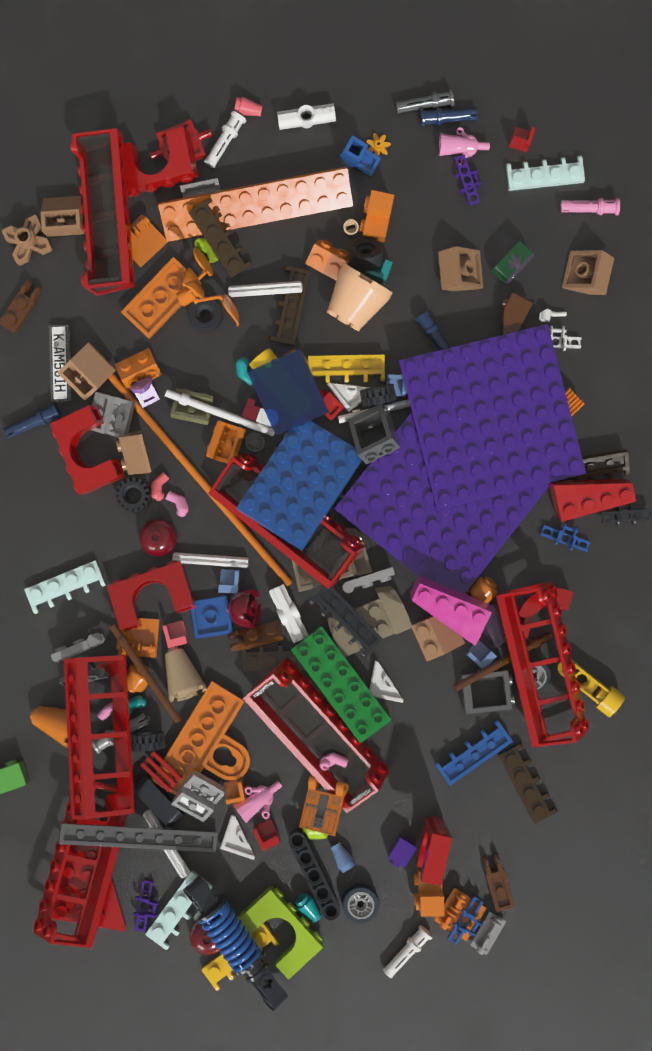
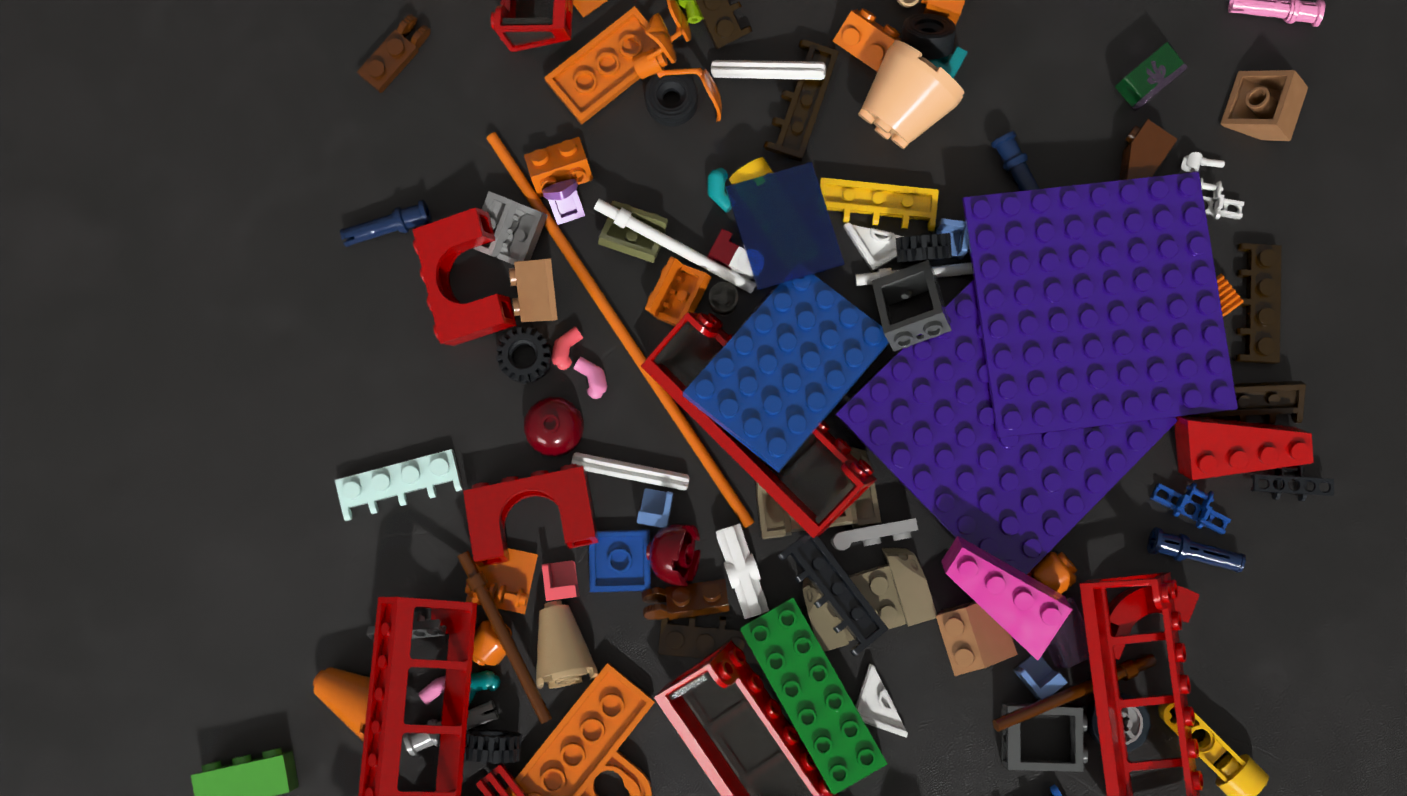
camera: 15 degrees right, 5 degrees down
tile [49,325,71,402] -> none
light grey hinge [51,633,105,662] -> none
medium nougat slope [57,342,116,400] -> none
red bracket [311,389,344,421] -> none
medium nougat slope [438,246,483,291] -> none
none -> dark blue pin [1147,527,1246,573]
none -> dark brown hinge [1235,243,1282,364]

